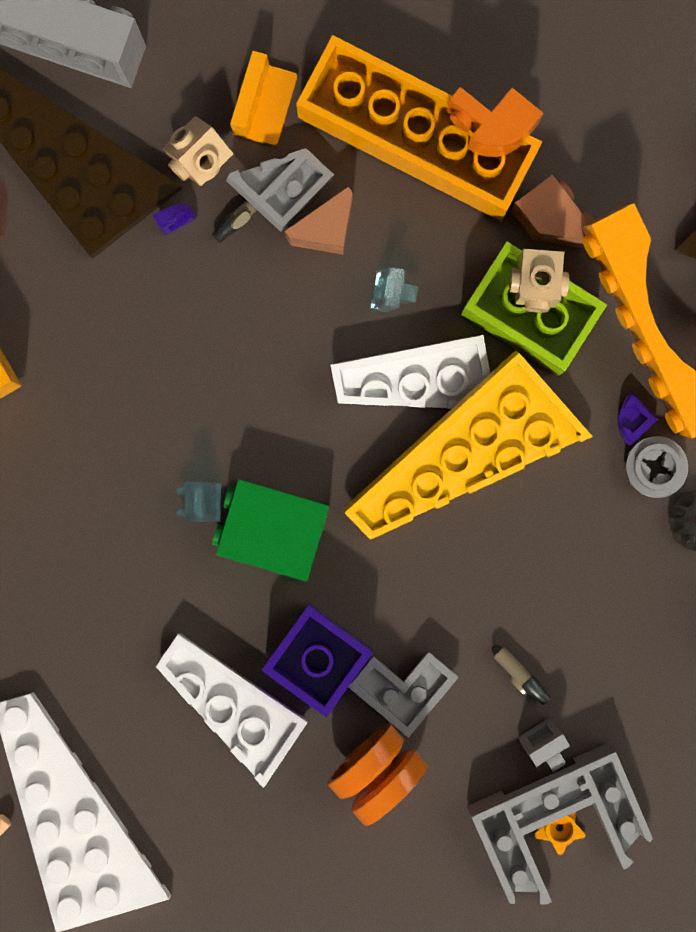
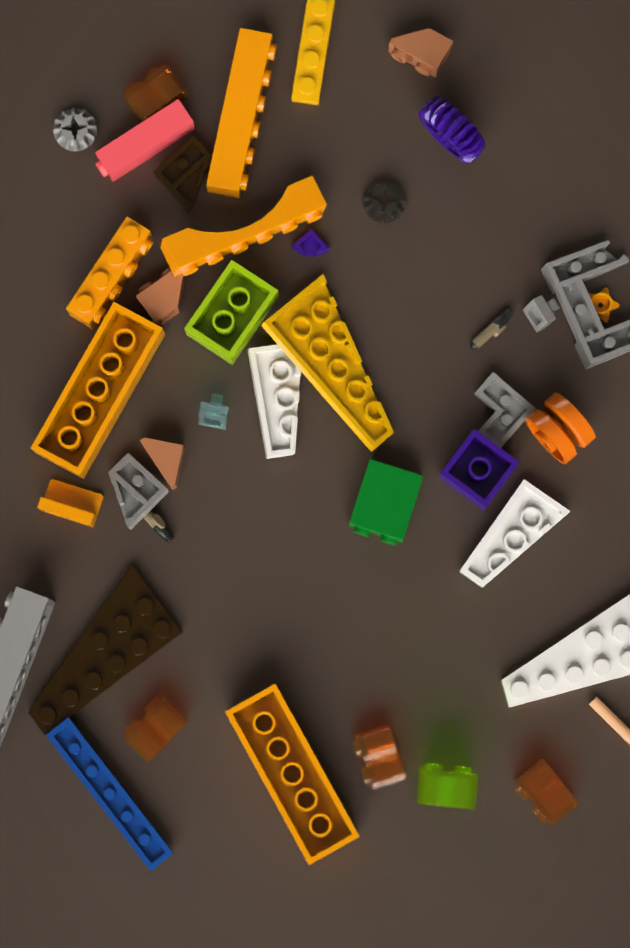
camera: 85 degrees left, 5 degrees down
dark purple tile [153,203,197,235] -> none
tan brick [162,116,233,186] -> none
clear light blue tile [176,482,221,522] -> none
orange brick [447,87,543,157] -> none
tan brick [509,249,569,313] -> none
light grey gear [625,436,688,498] -> none
none -> light orange brick [66,216,153,330]

